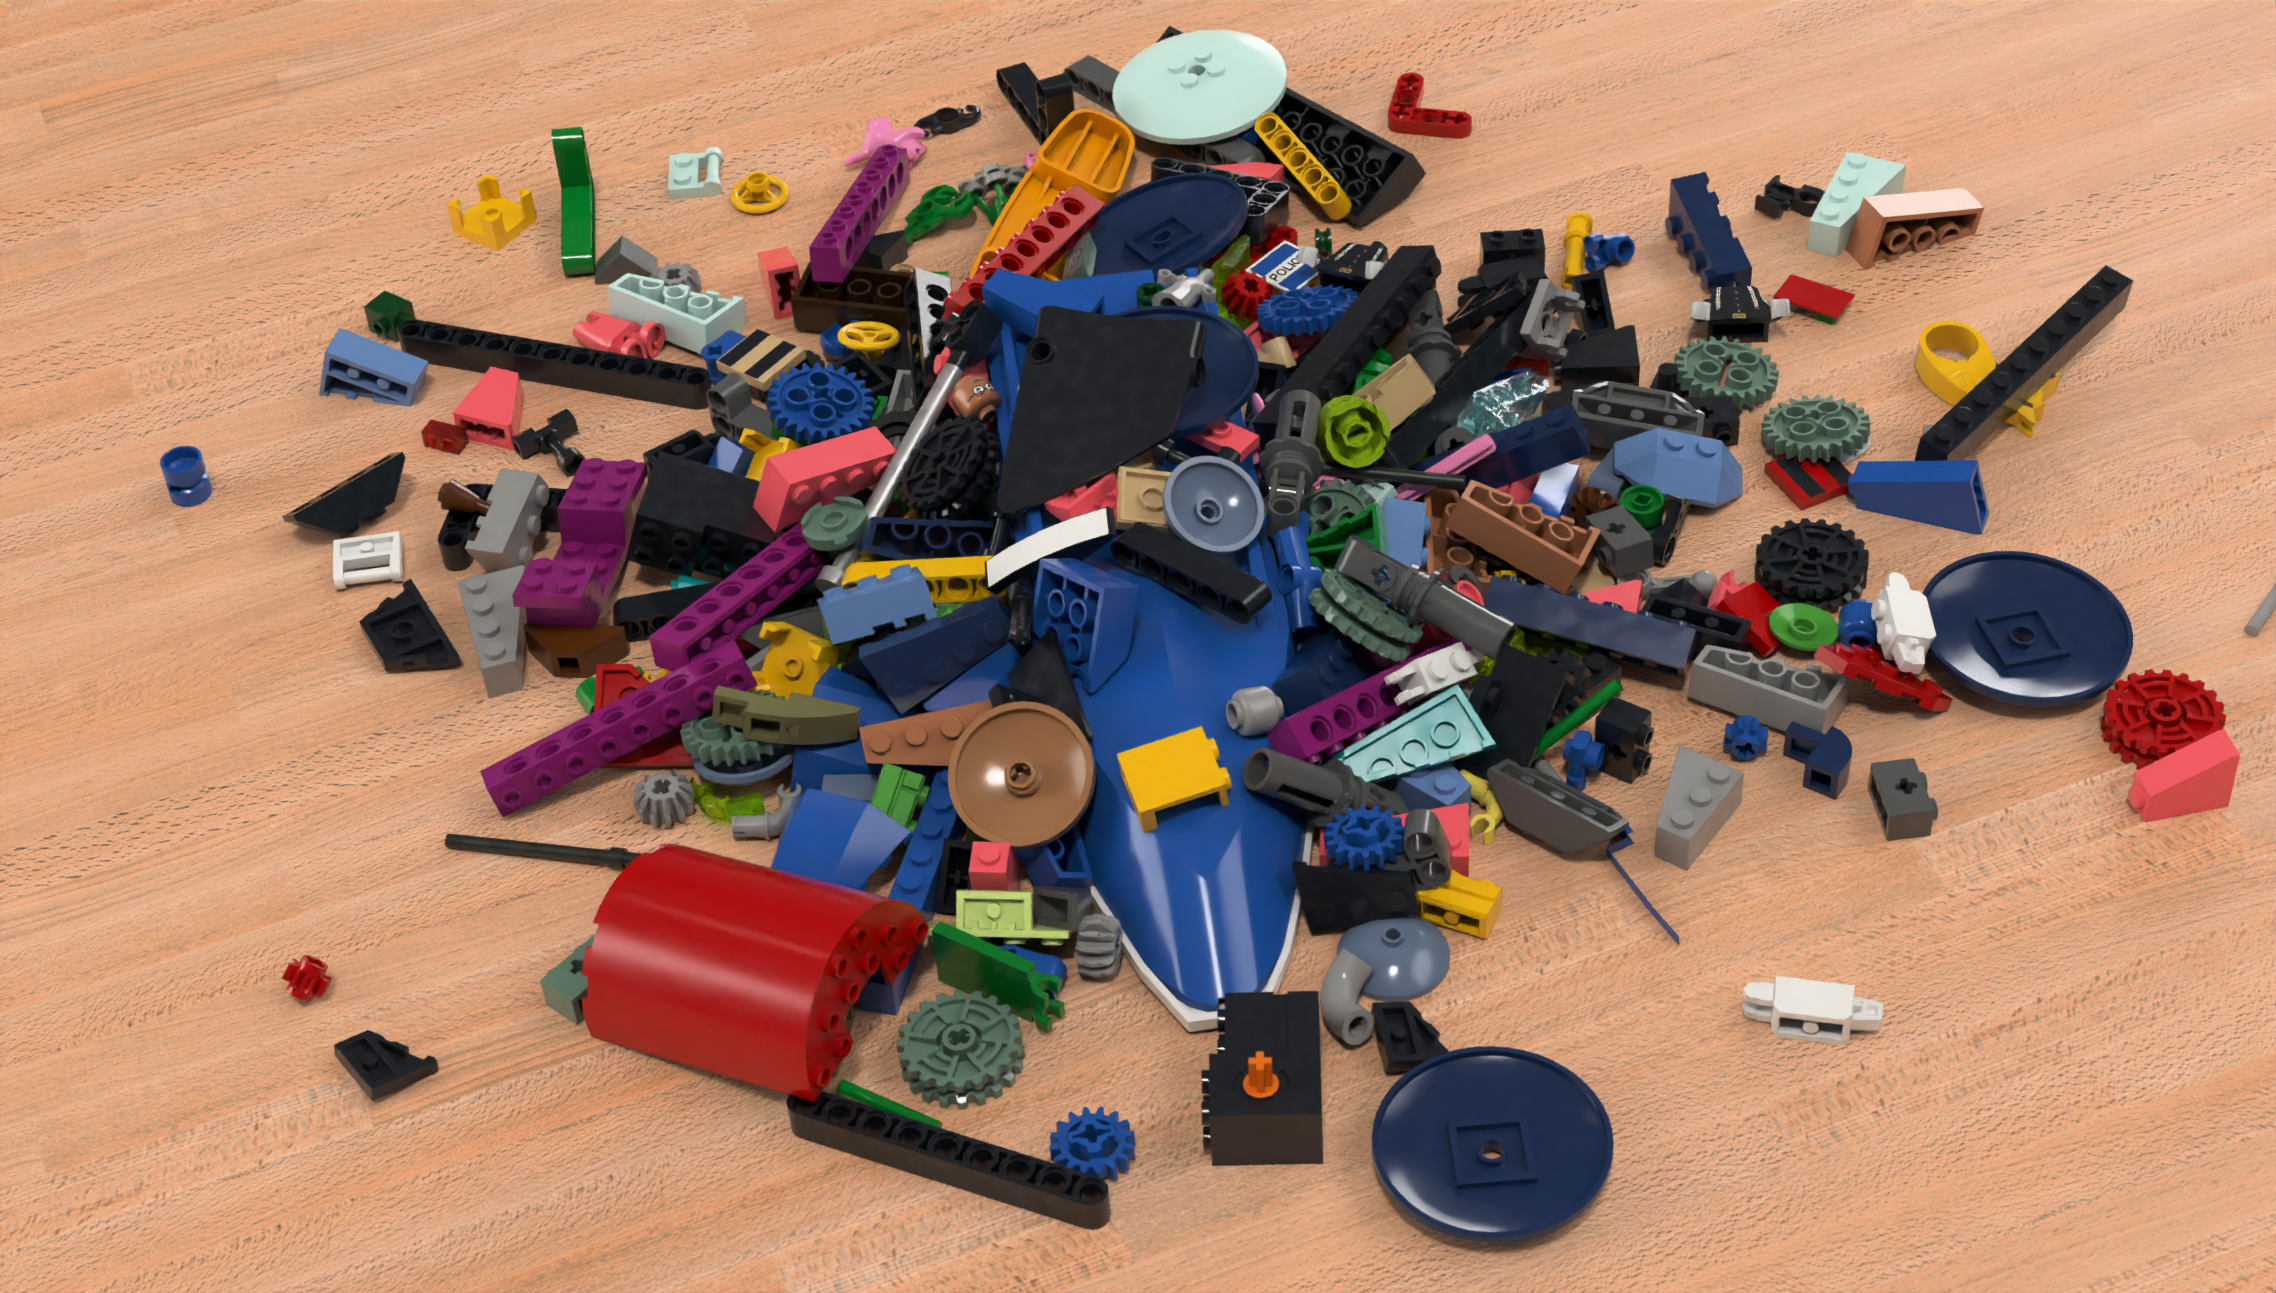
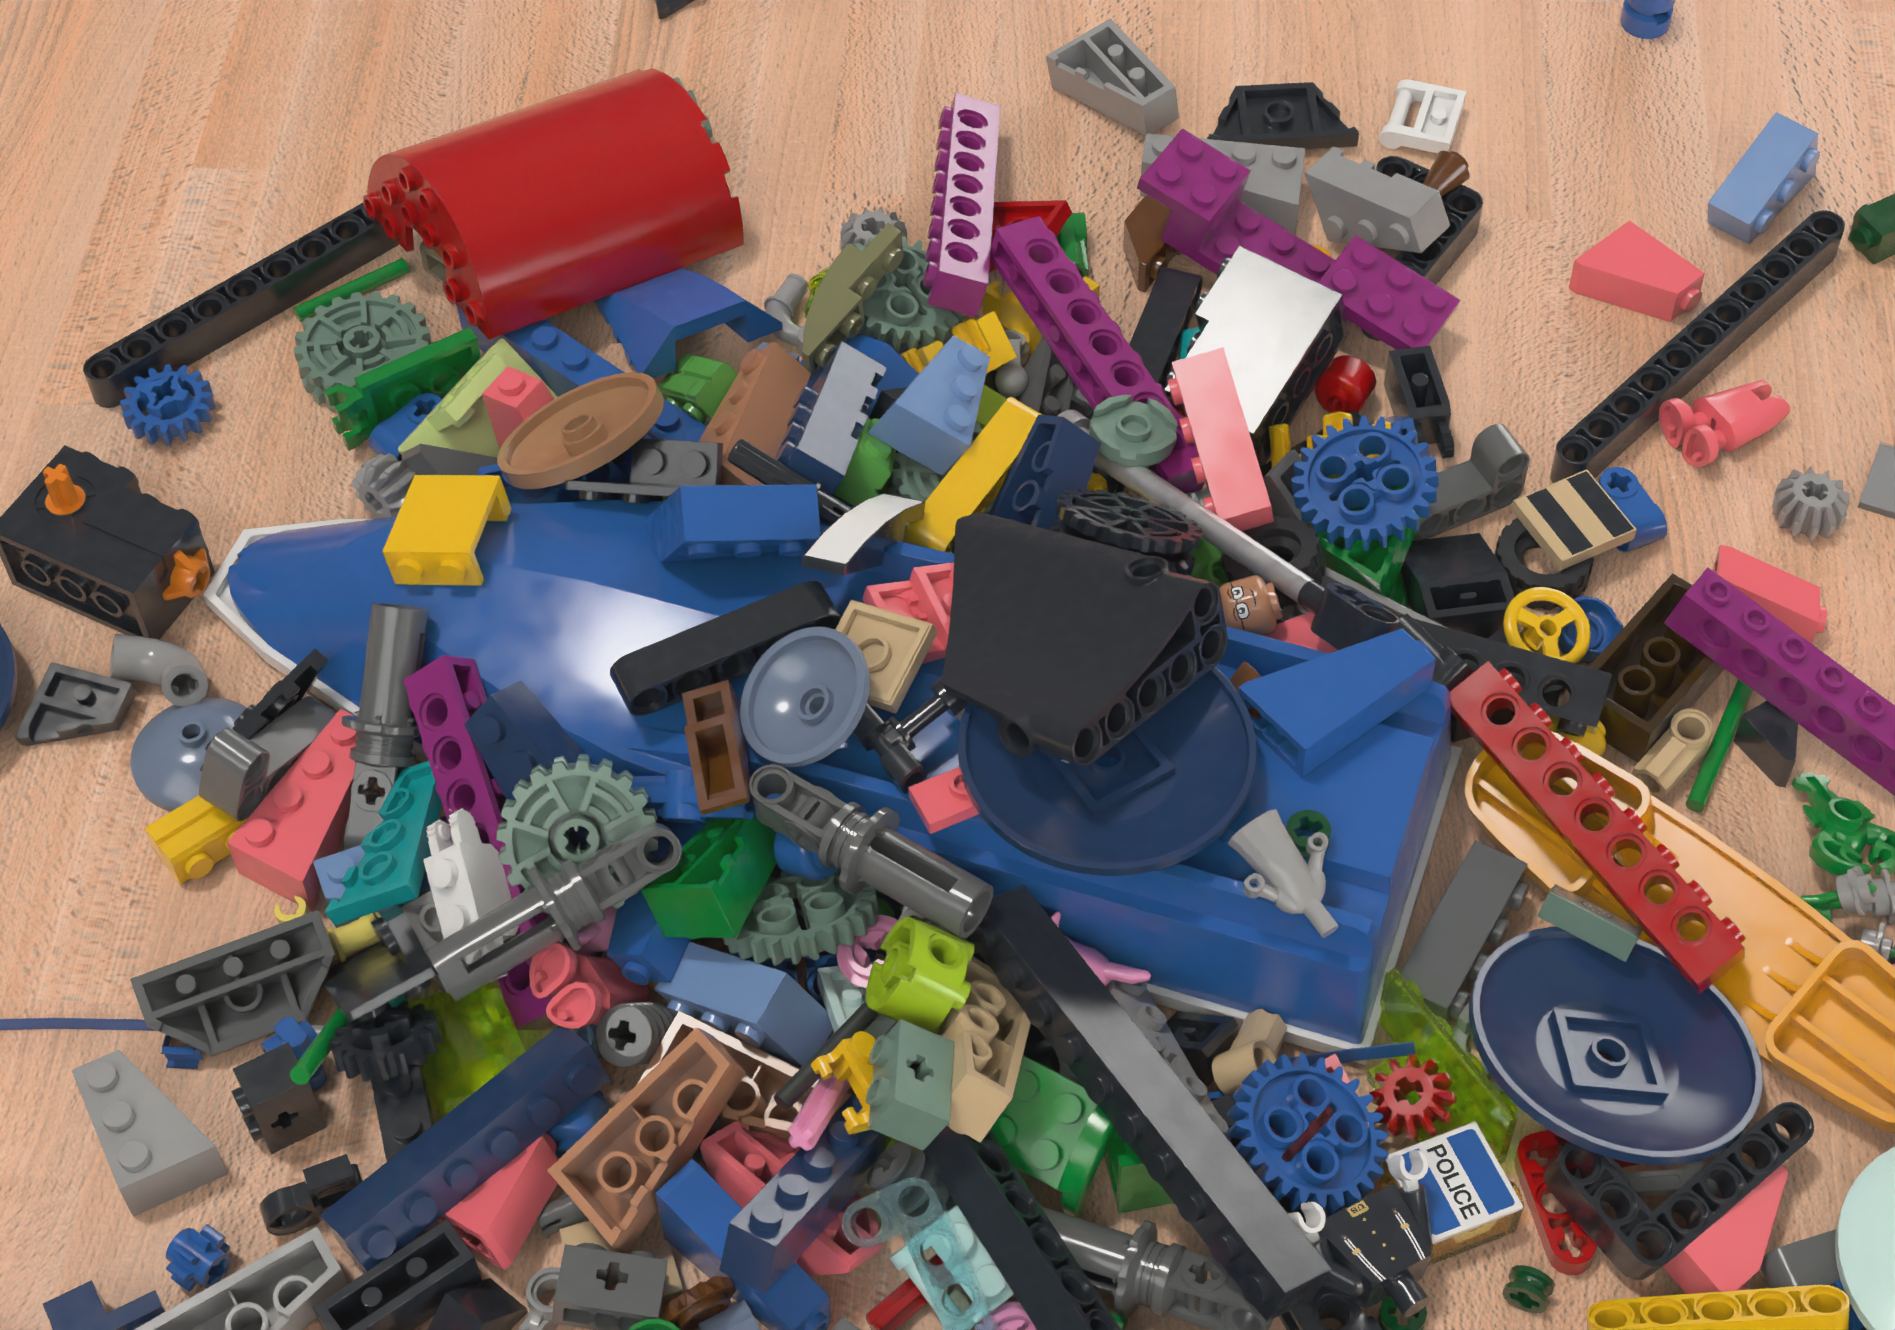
camera: 115 degrees right, 10 degrees up
black wedge [282,452,406,537] -> none
clear red piece [421,419,469,455] -> none
pearl dark grey bar [445,833,642,870] -> none
black bar [511,409,585,476] -> none
light aqua wedge [608,273,746,355] -> none
light grey head [1226,686,1284,736] -> none
blue gear [1323,804,1405,871] -> none
none -> black piece [260,1154,363,1236]
none -> reddish brown slope [682,680,750,815]
none -> yellow piece [811,1031,876,1135]
none -> sand green brick [866,1019,954,1150]
none -> light grey wedge [1046,18,1179,136]

